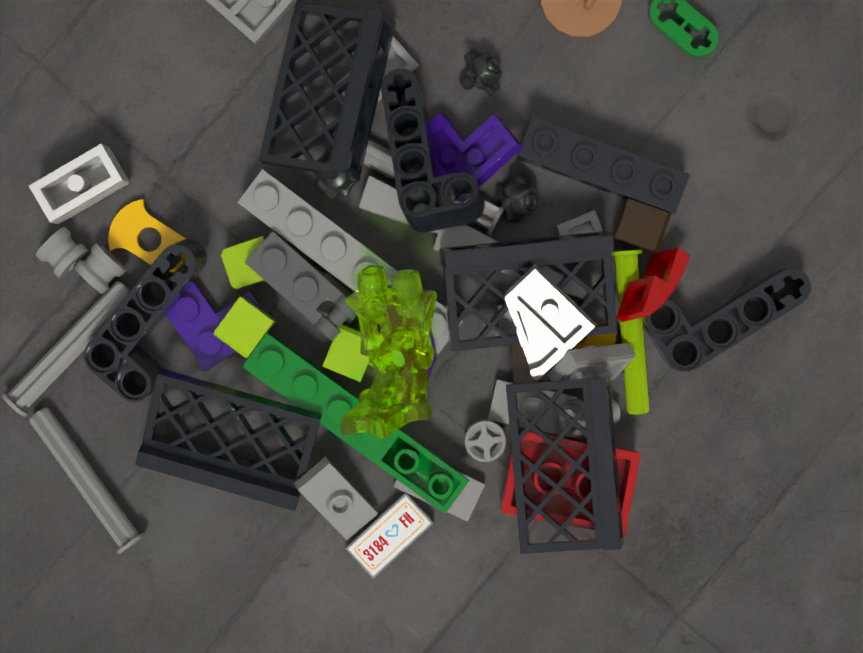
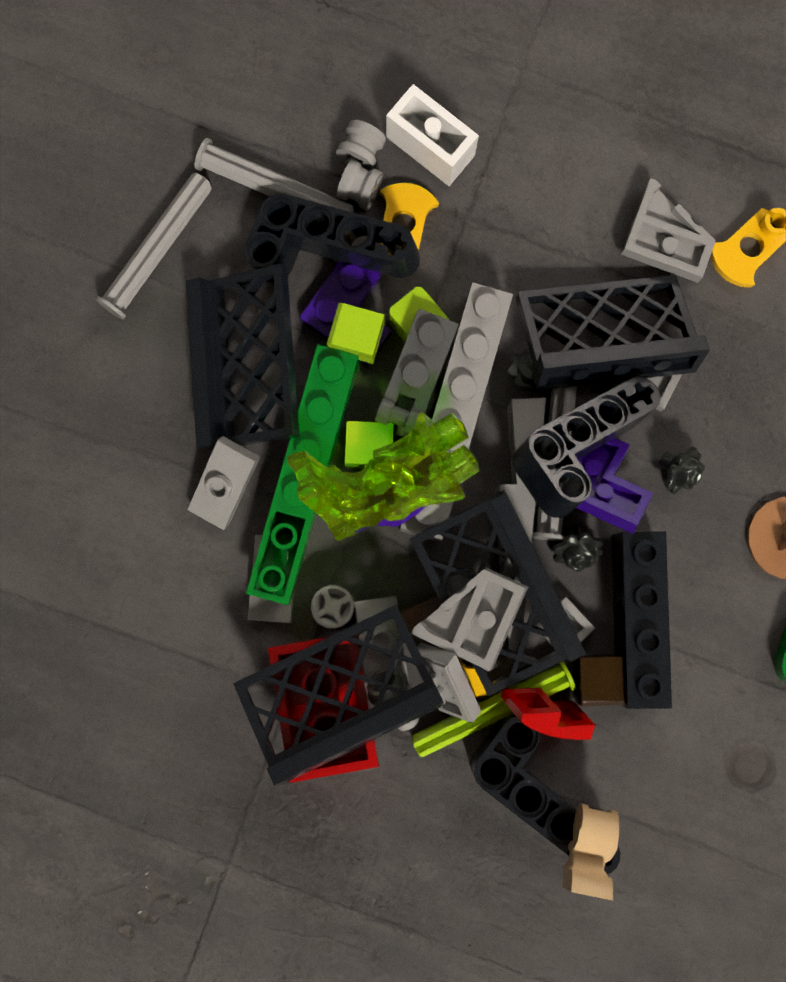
camera: 65 degrees right, 5 degrees down
white tile [345,492,434,579] -> none
none -> tan leg [562,803,619,901]

